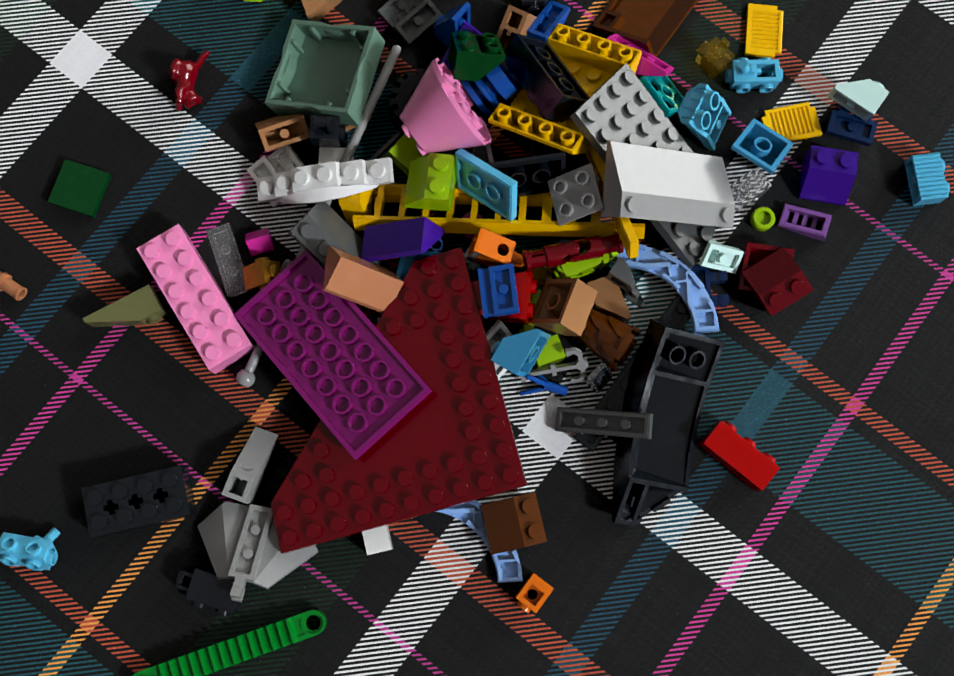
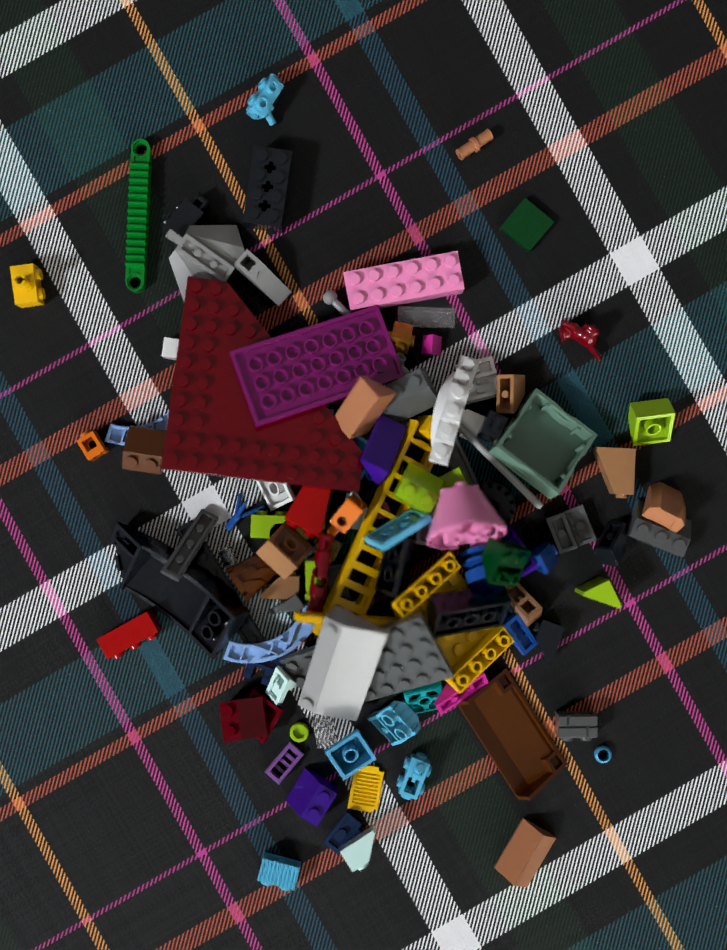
camera: 115 degrees right, 10 degrees up
olive slope [82,284,168,327] -> none
blue plate [477,263,520,319] -> none
dark azure slope [491,328,551,377] -> none
light grey piece [520,347,588,384] -> none
light grey hinge [547,163,604,226] -> none
clear yellow brick [695,36,735,79] -> none
yellow window [744,3,784,58] -> none

